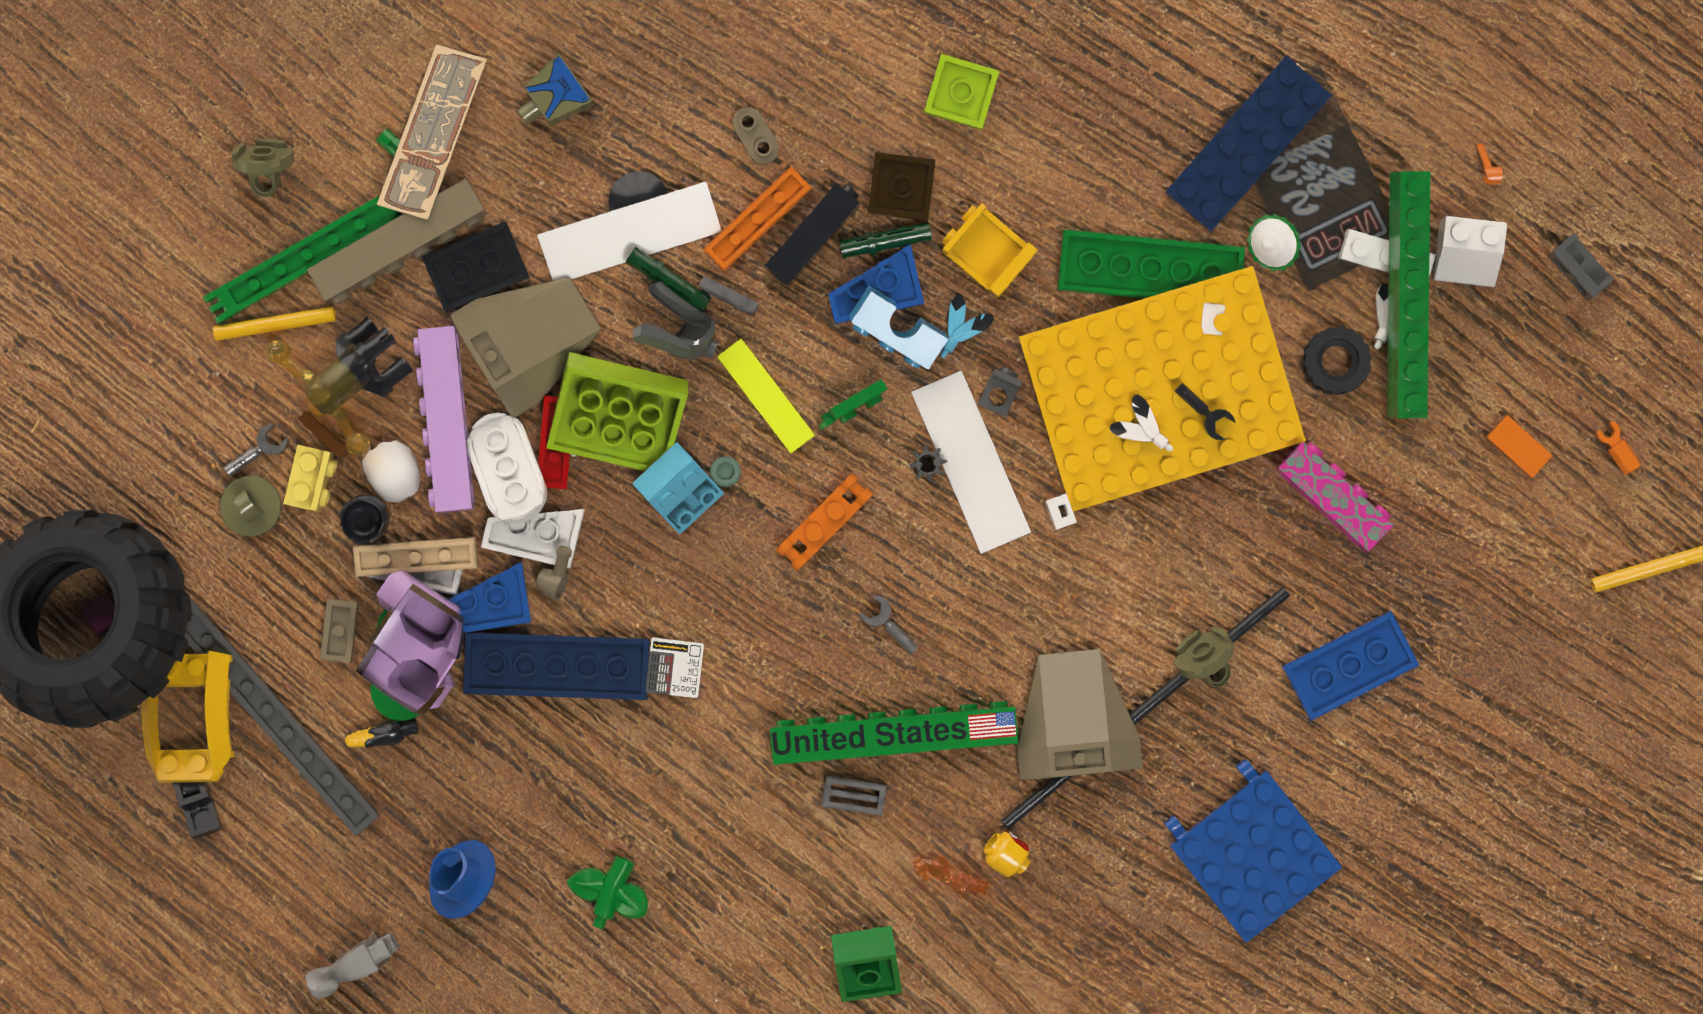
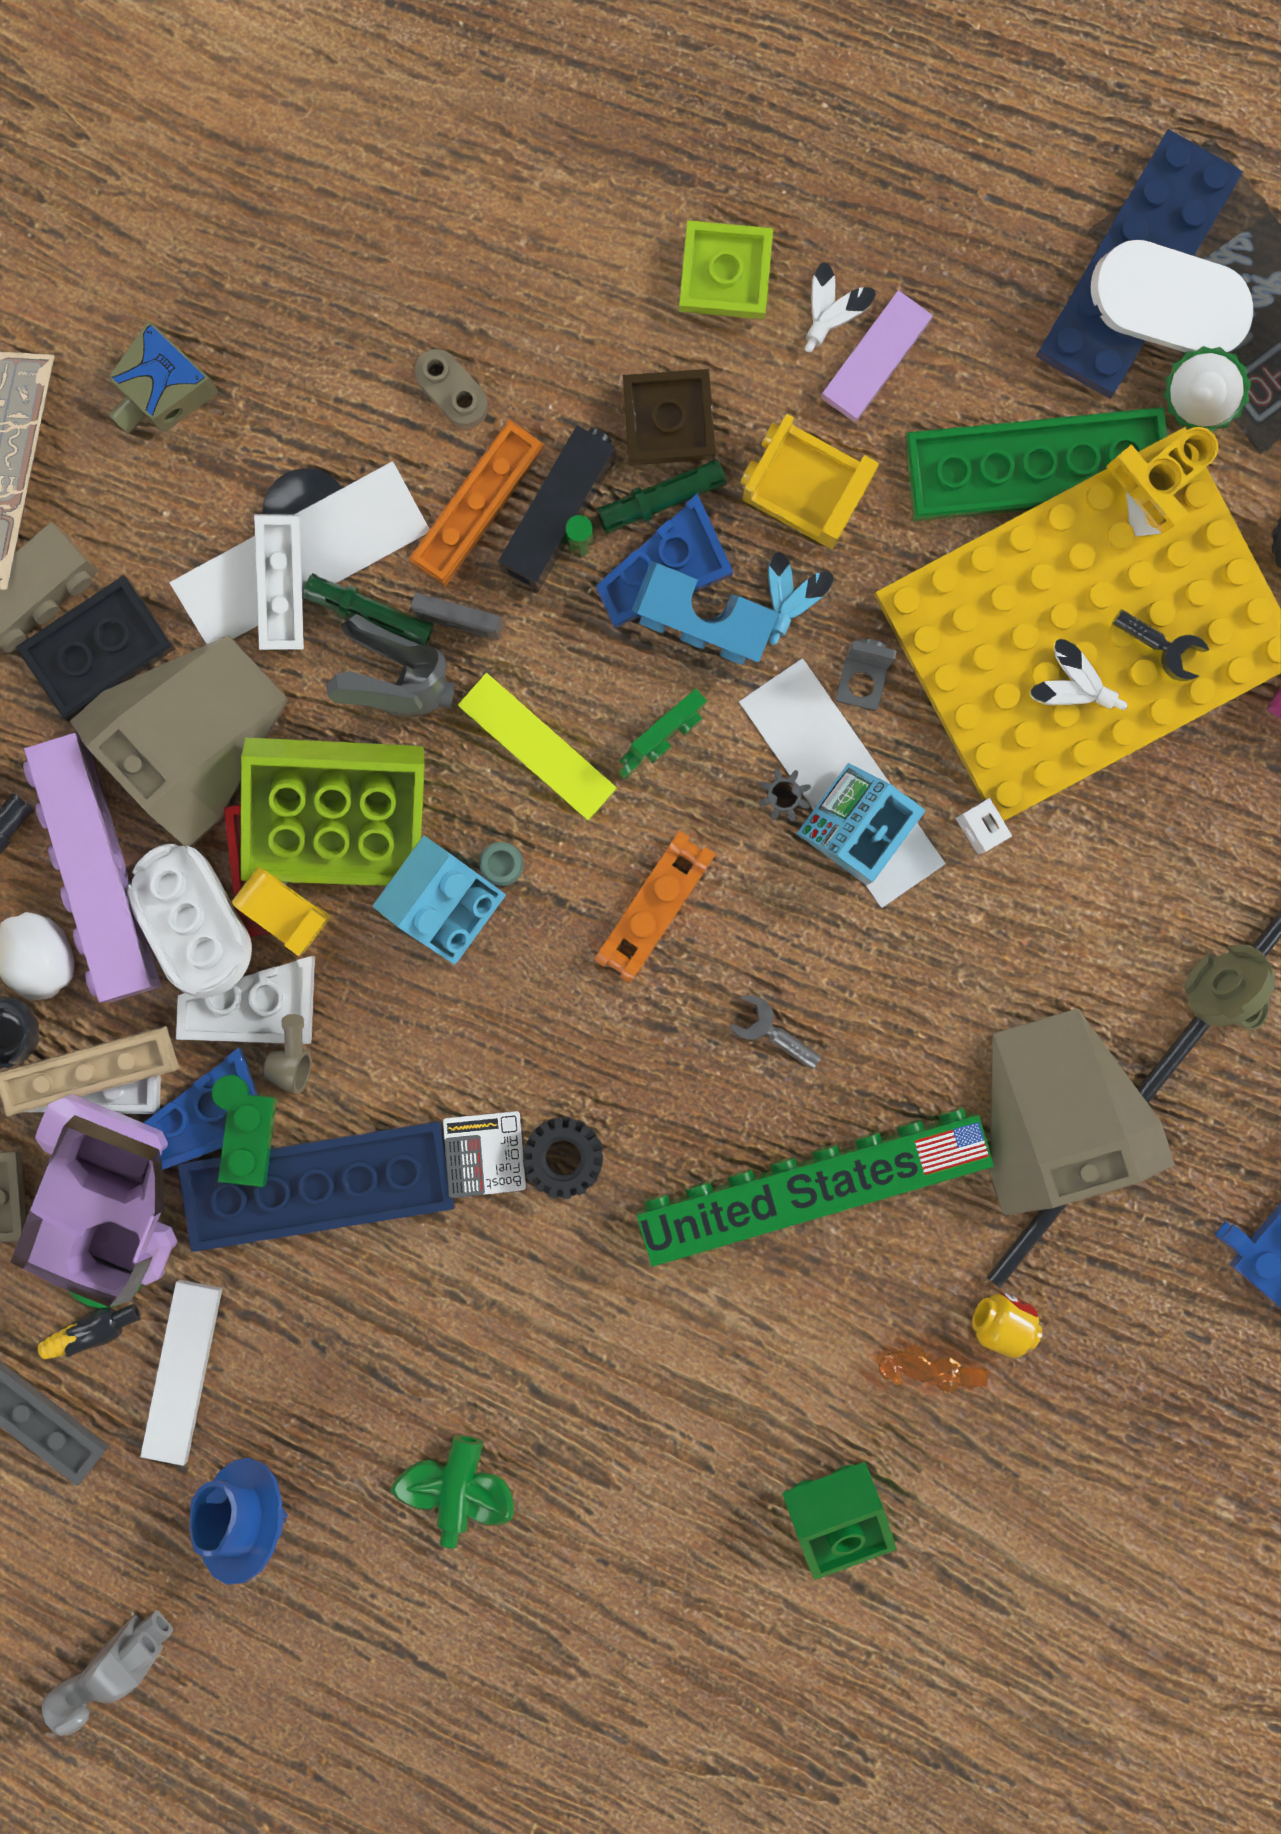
camera: 15 degrees left, 0 degrees up
flat silver tile [822,776,887,816] -> none
none -> white tile [140,1280,223,1466]
none -> green hinge [212,1075,277,1187]
none -> yellow tile [231,867,332,956]
none -> white plate [254,514,304,650]
none -> black tyre [523,1116,603,1199]
none -> green piece [566,515,594,556]
none -> medium azure slope [796,763,926,885]
none -> white piece [805,262,876,352]
none -> lavender tile [821,290,933,423]
none -> white tile [1091,240,1253,353]
none -> yellow tile [1106,427,1218,534]

